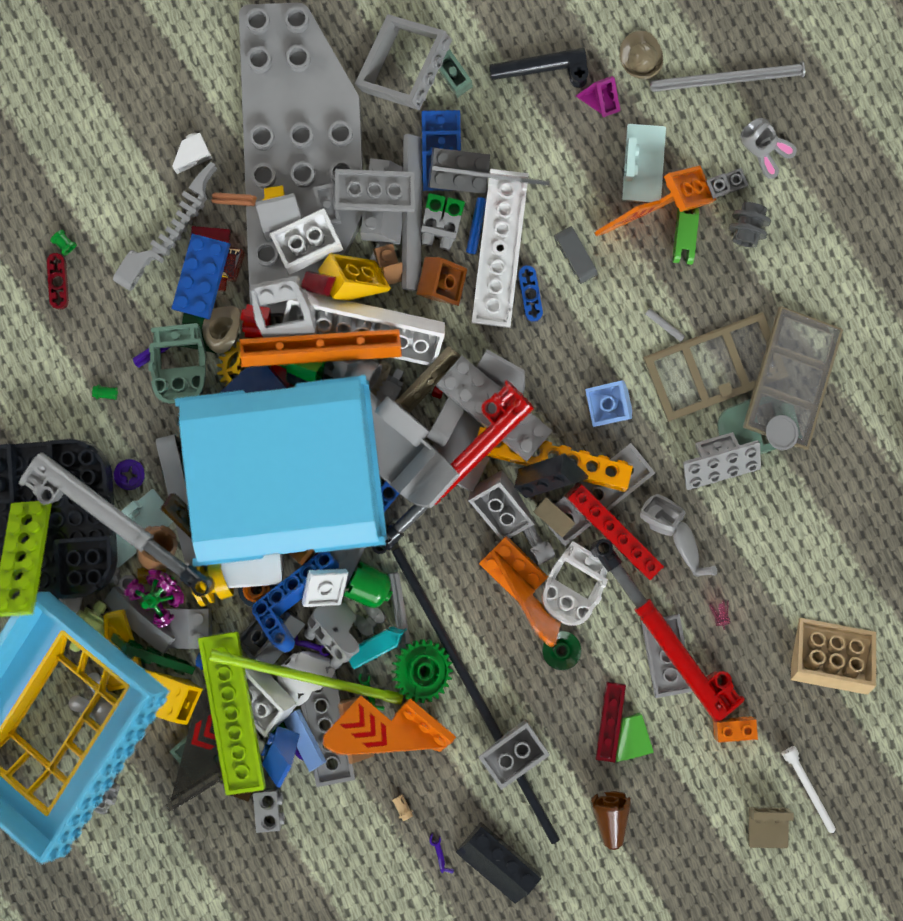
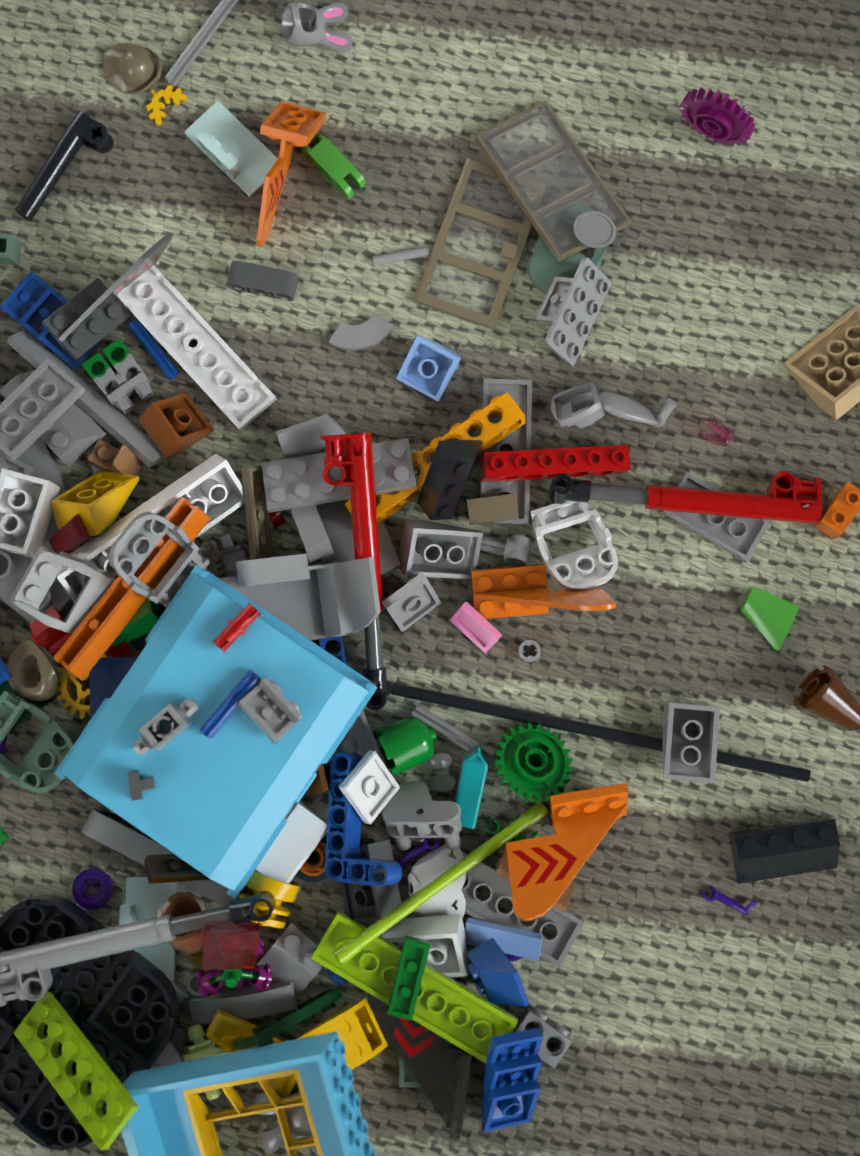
camera: 45 degrees left, 5 degrees down
tan pin [392,794,413,821] -> none
blue beam [518,266,543,322] -> none
dark green dish [542,631,582,670] -> none
magenta slope [576,76,621,117] -> none
dark red tile [595,681,626,763] -> none
light grey slope [706,168,748,199] -> none
dark grey piece [728,202,771,248] -> none
none -> light grey slope [109,512,210,608]
none -> dark grey tile [128,771,155,801]
none -> light grey piece [133,698,199,755]
none -> yellow animal [146,85,187,126]
none -> blue axle [200,670,261,738]
none -> clear red tile [201,924,260,970]
none -> red pin [212,602,261,653]
none -> light grey bracket [237,677,302,744]
none -> light grey tile [328,314,394,351]
none -> light grey plate [381,572,441,632]
none -> green tile [386,935,431,1021]
none -> bright pink tile [450,601,502,654]
none -> blue slope [481,1028,543,1133]
none -> light grey bush [518,640,541,663]

